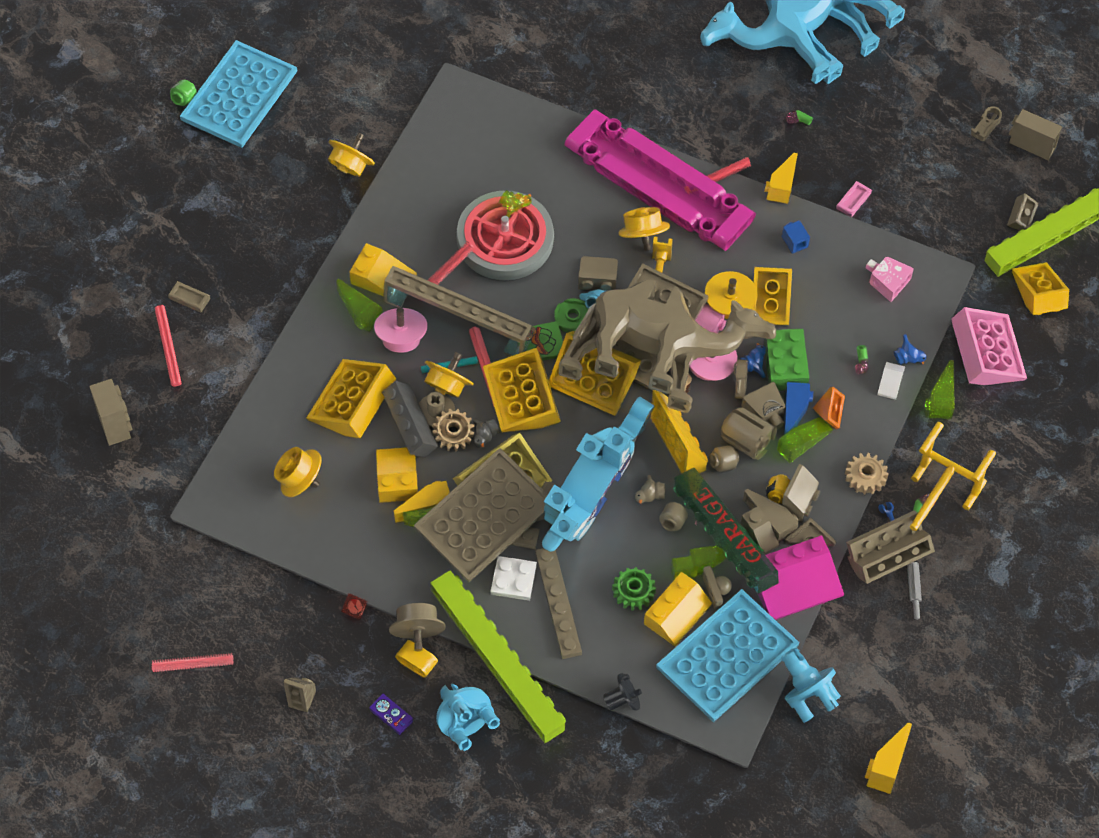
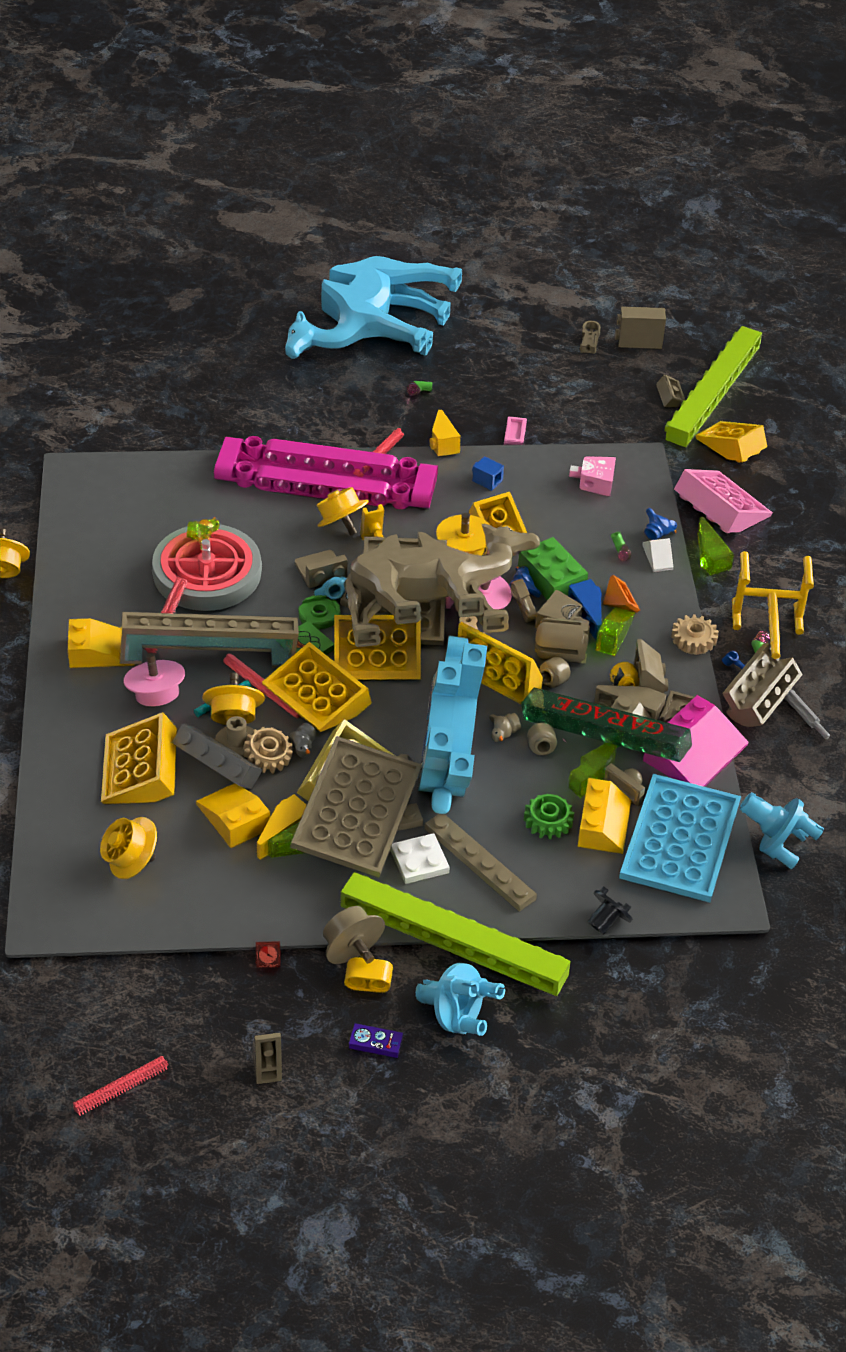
camera: 30 degrees left, 15 degrees down
clear neon green slope [336,278,383,332] -> none

